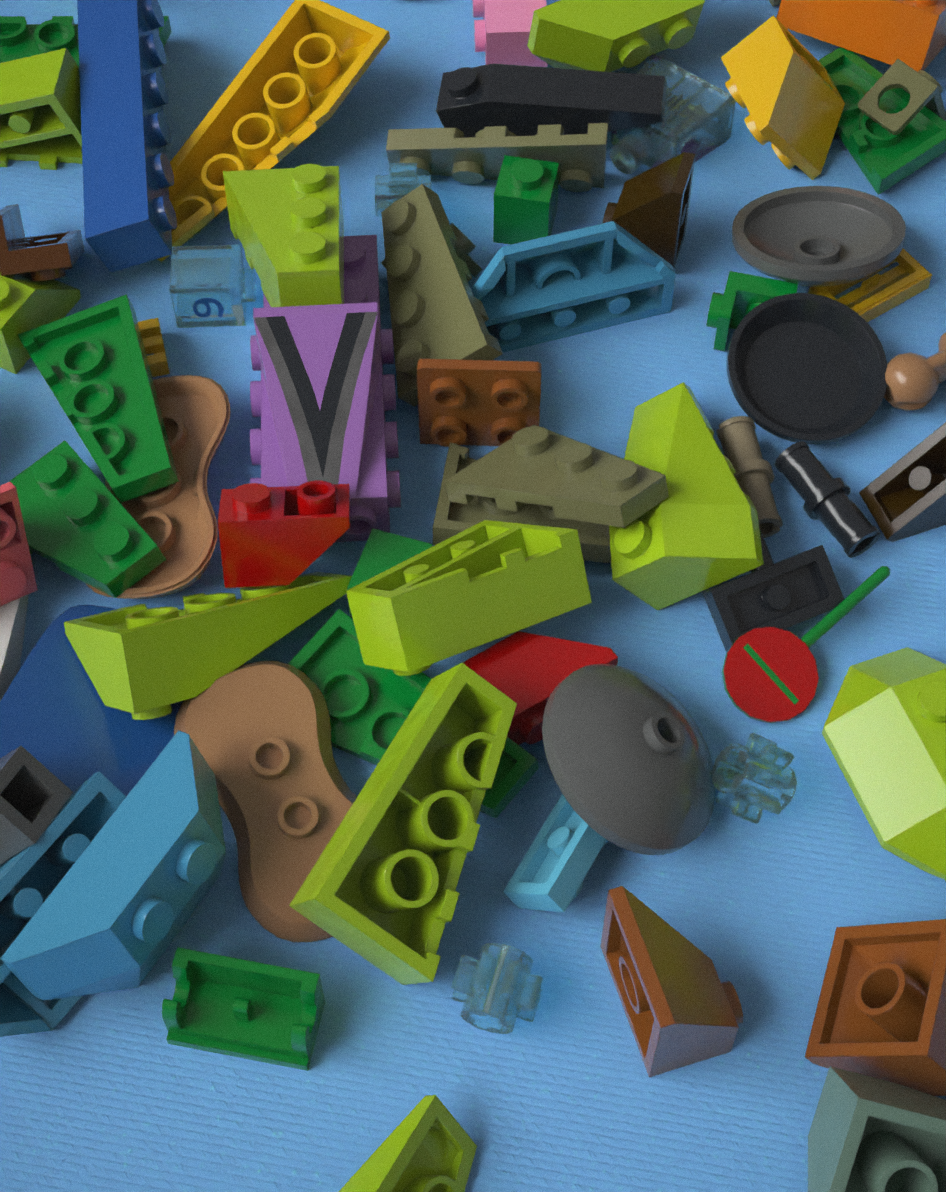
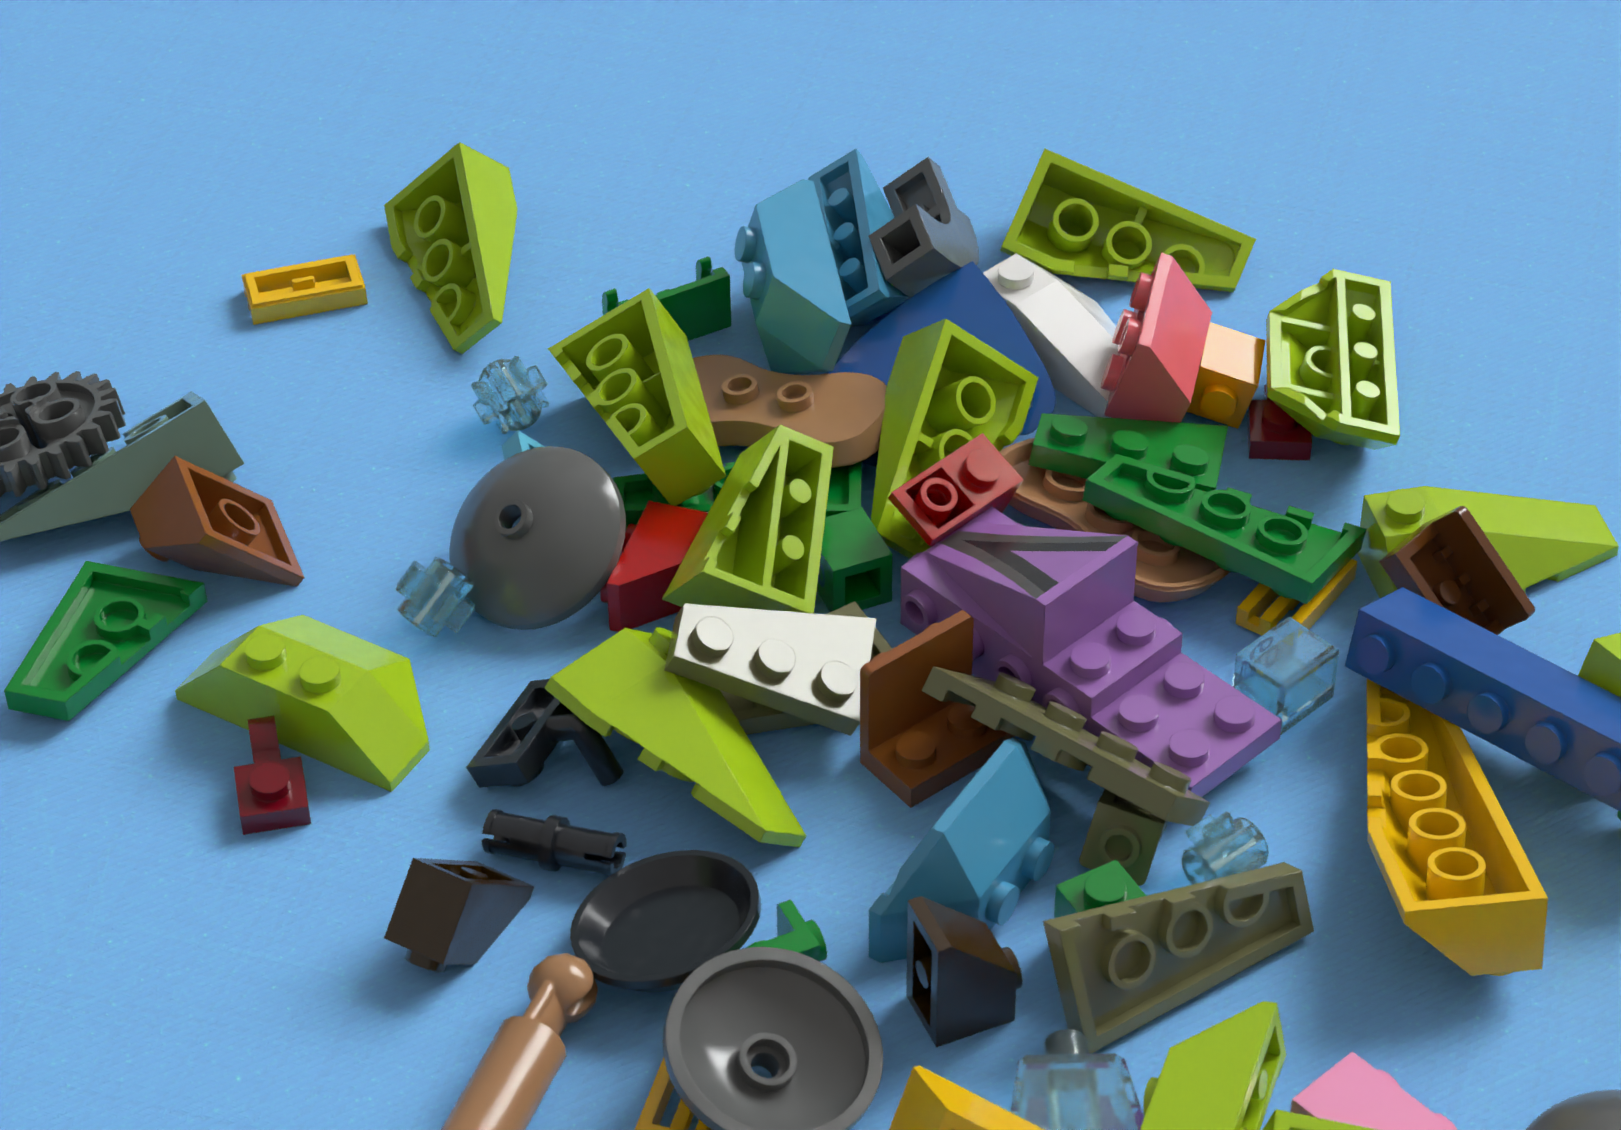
camera: 140 degrees right, 15 degrees down
lime wedge [223,164,344,307] -> none
black wedge [436,64,667,138] -> none
slope [600,886,743,1077] -> none
dark tan pin [716,416,783,538] -> none
red piece [722,566,890,723] -> none

